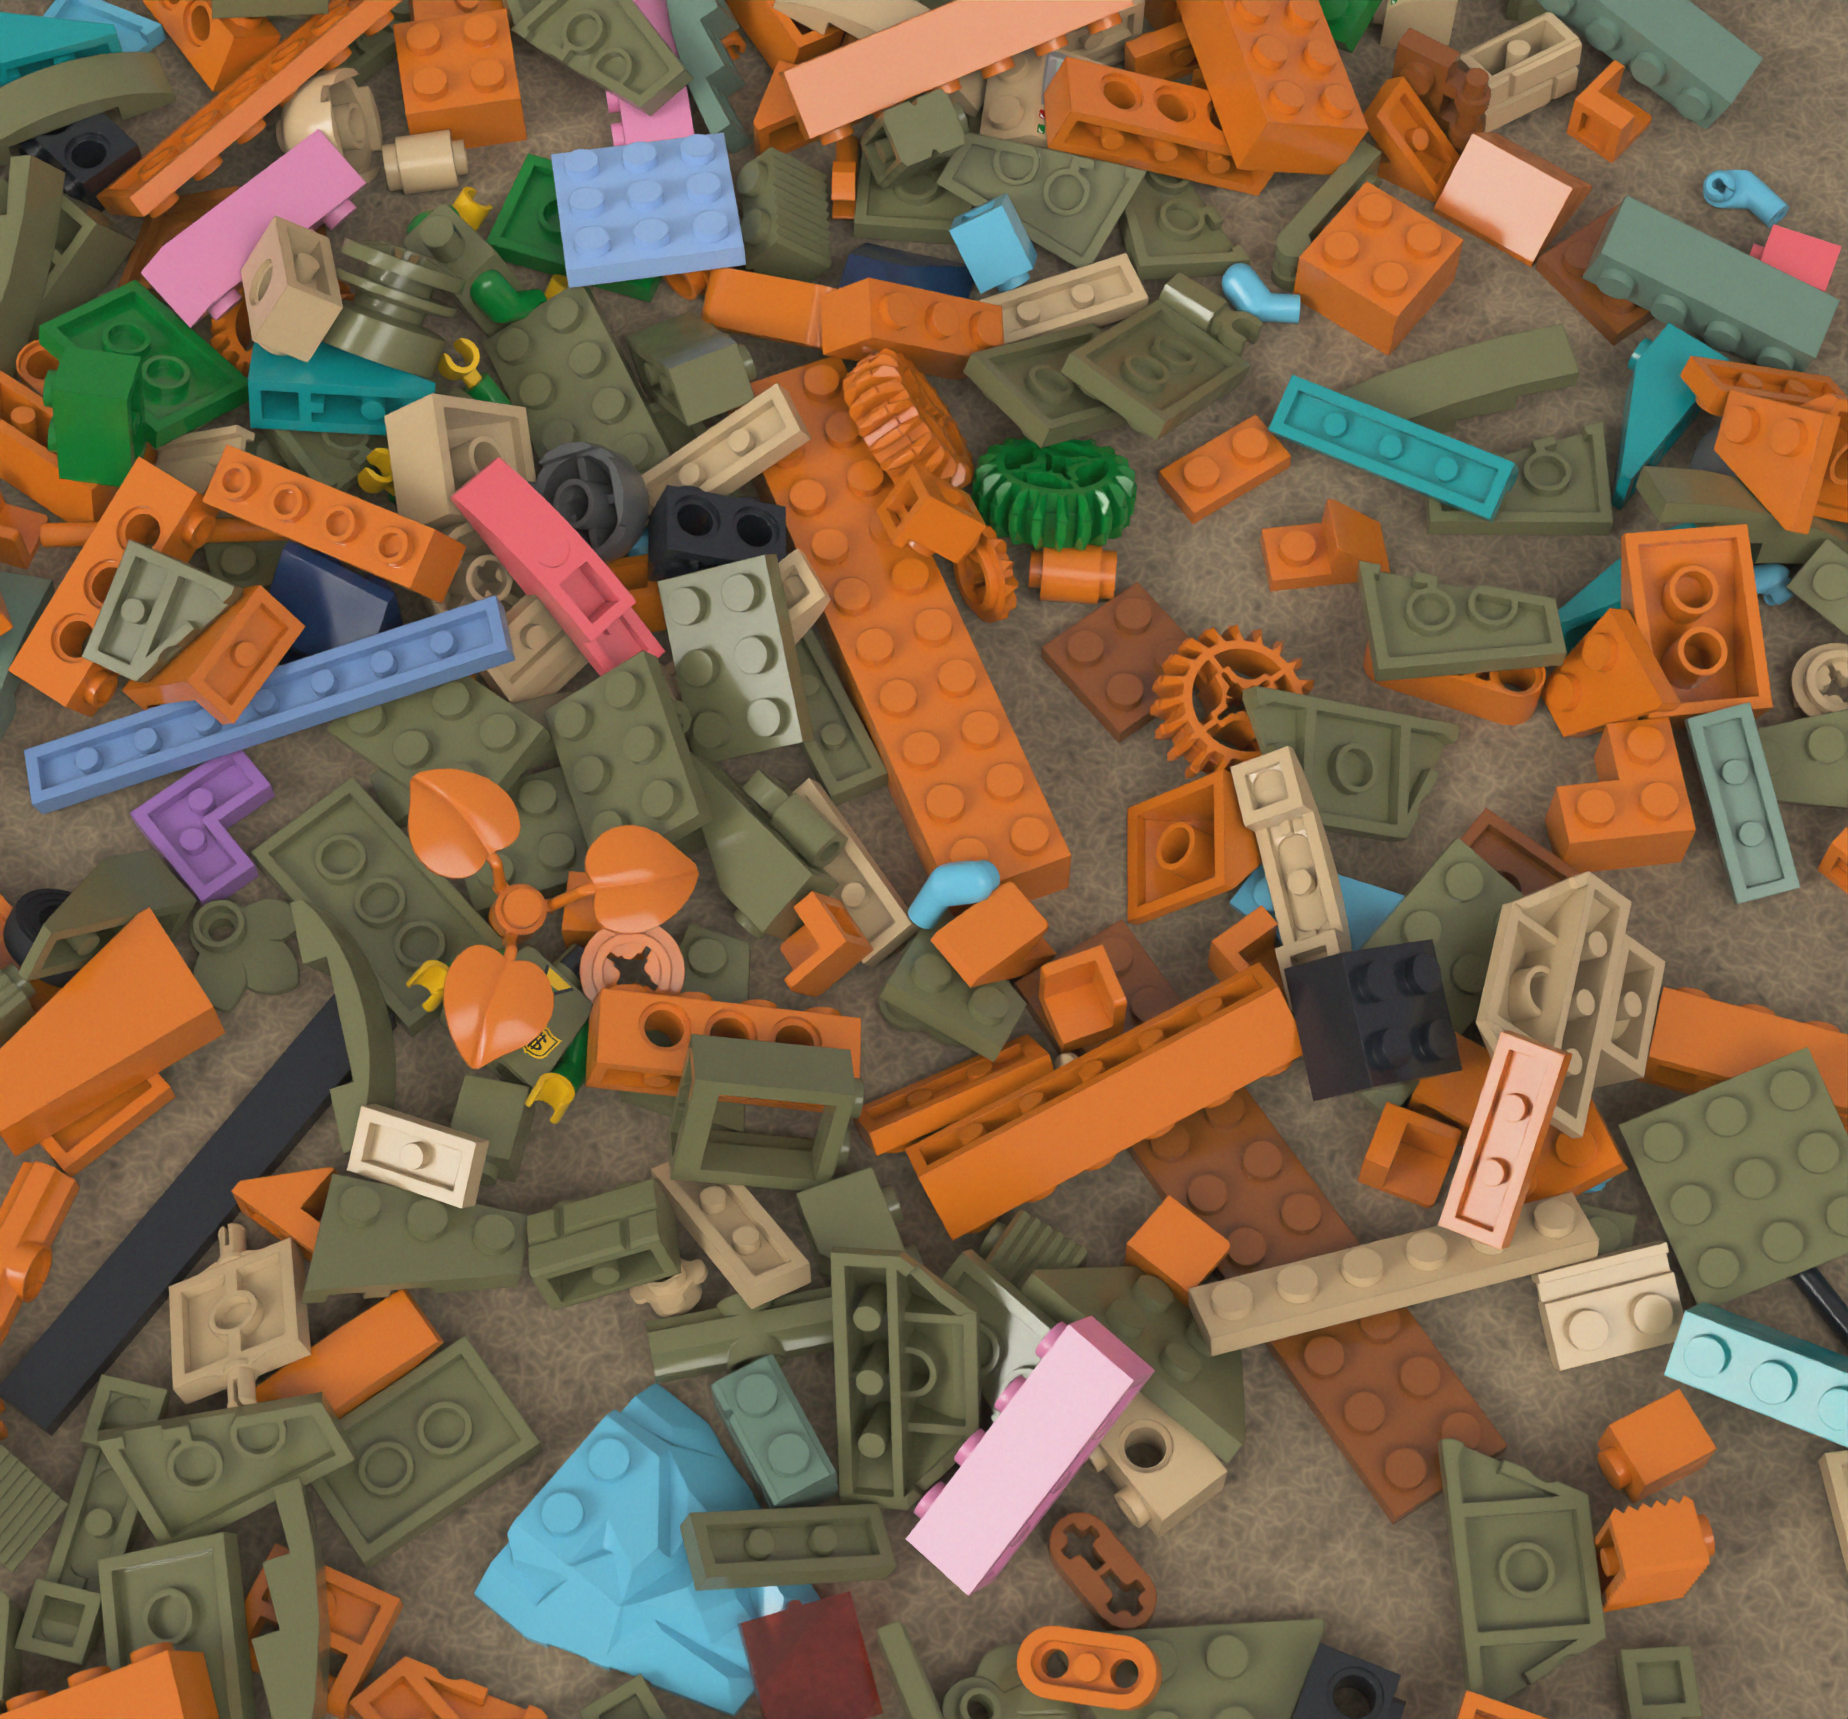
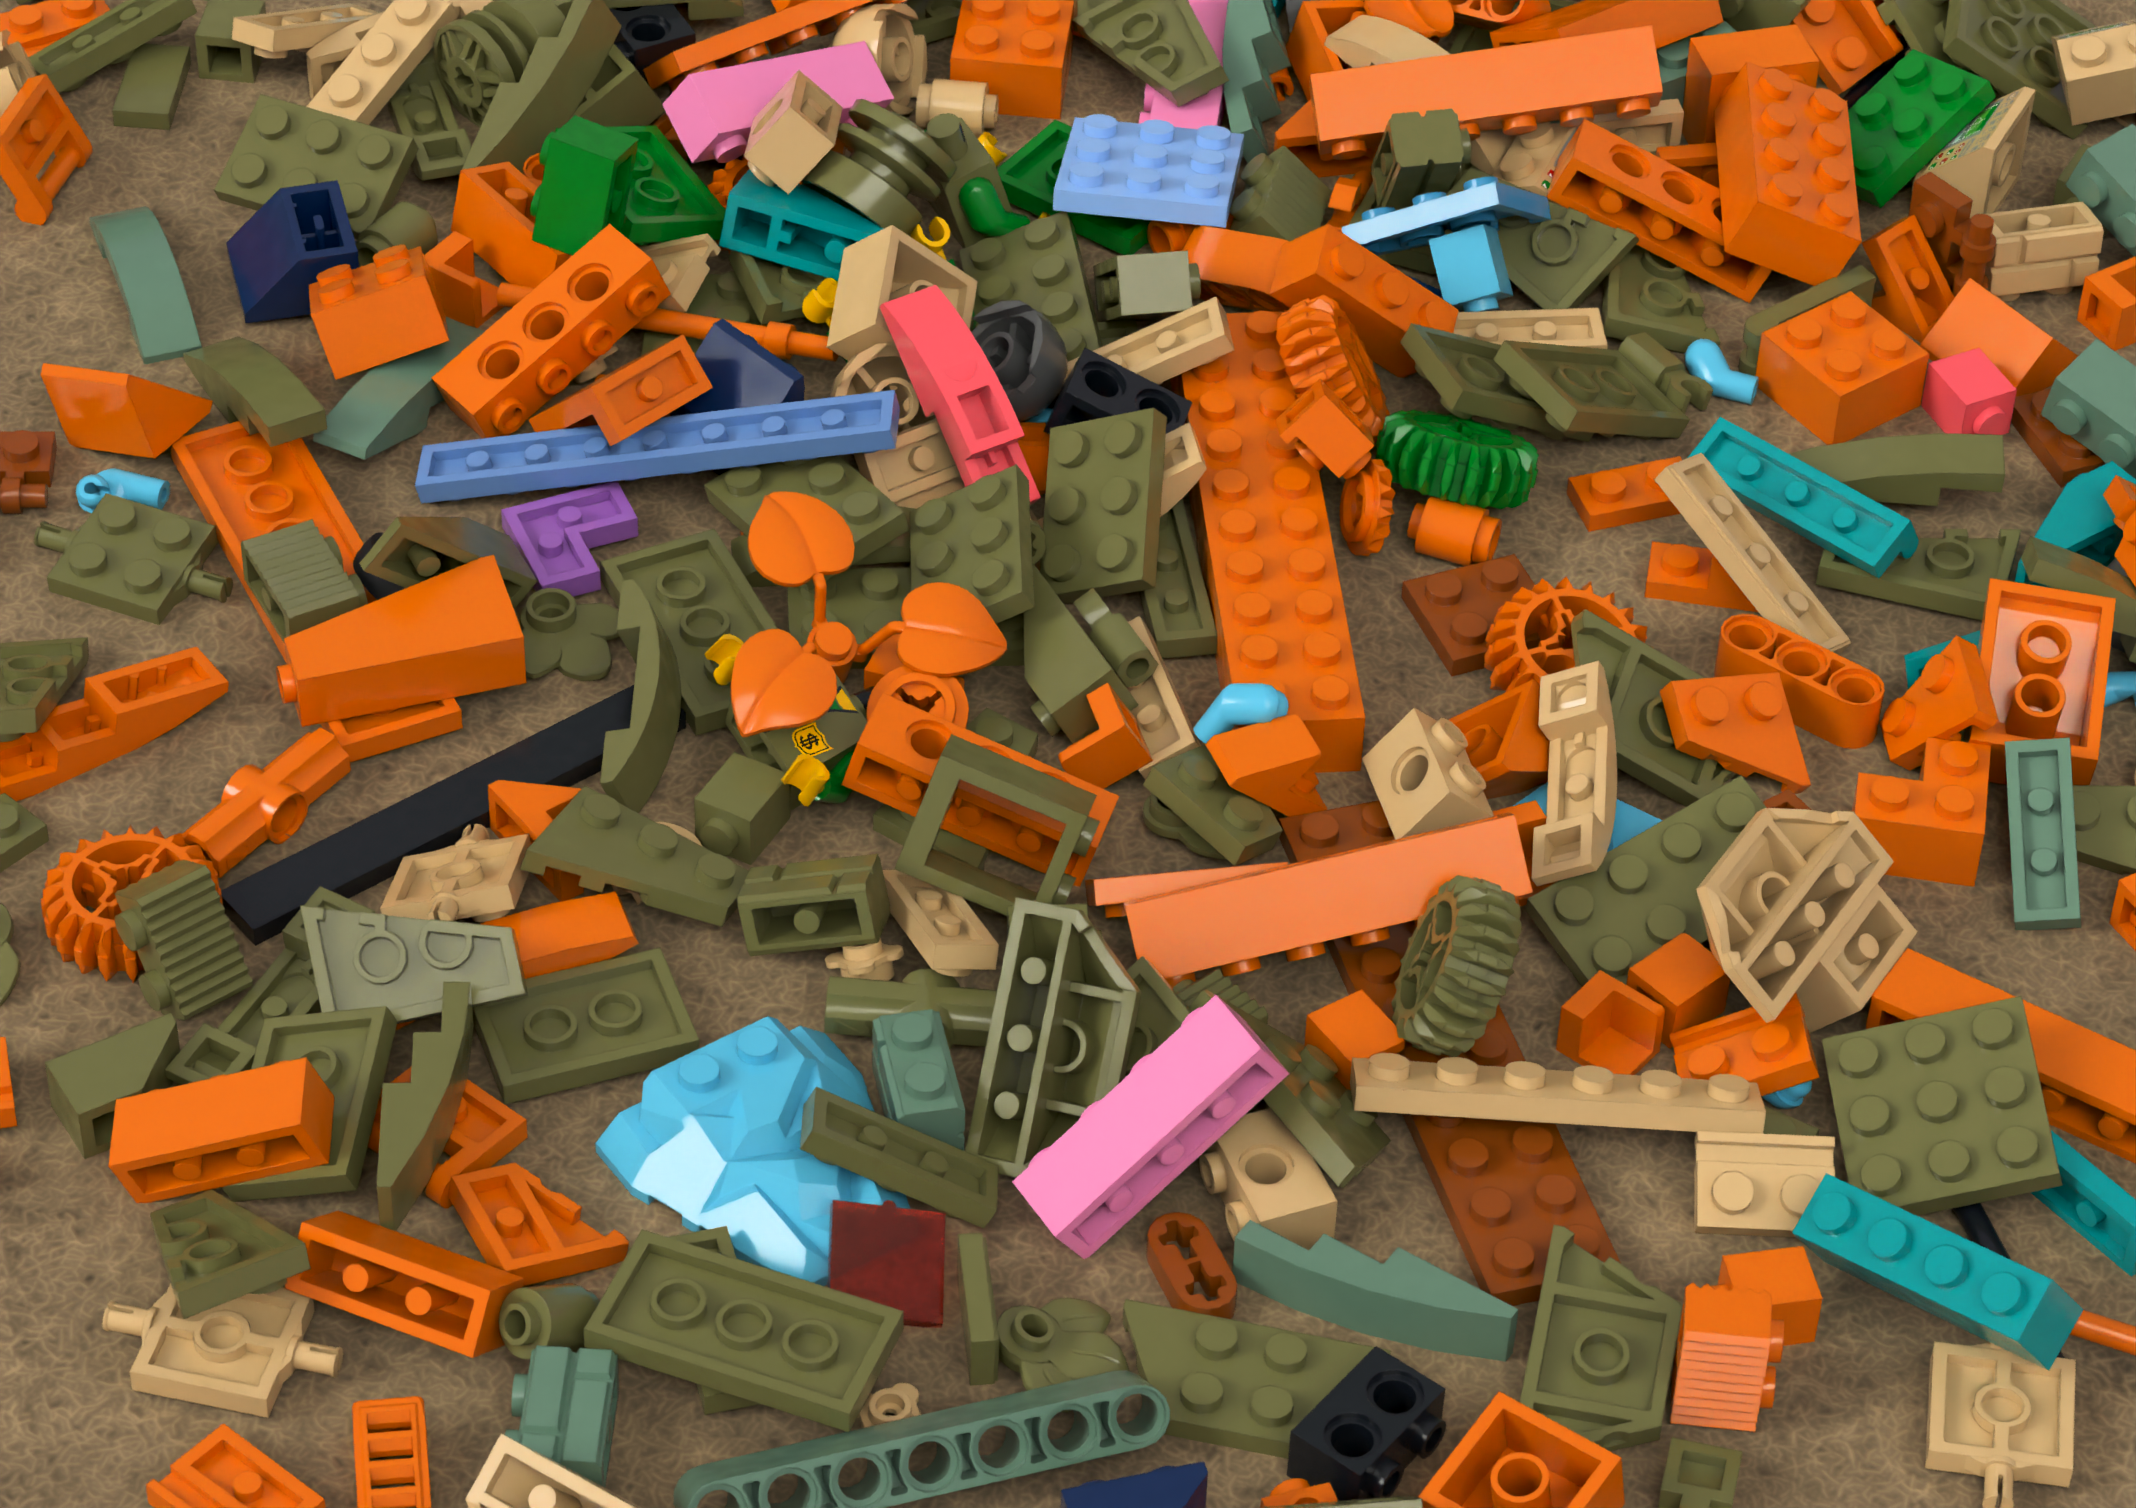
camera: 15 degrees right, 20 degrees down
olive wing [82,540,244,683] -> none
orange brick [202,444,467,604] -> none
tan plate [347,1104,489,1208] -> none
orange plate [1017,1626,1162,1711] -> none
orange panel [1038,944,1127,1054] -> none
black brick [1284,939,1462,1101] -> none
olive wing [1356,561,1567,681] -> none
plate [1438,1030,1573,1250] -> none
none -> sand green slope [1232,1220,1519,1361]
none -> dark azure wing [1342,176,1551,256]
none -> tan brick [1362,708,1494,839]
none -> olive gear [1391,875,1522,1057]
none -> tan tile [1654,453,1851,655]
none -> orange wing [1660,672,1811,794]
none -> coral brick [1921,348,2017,435]

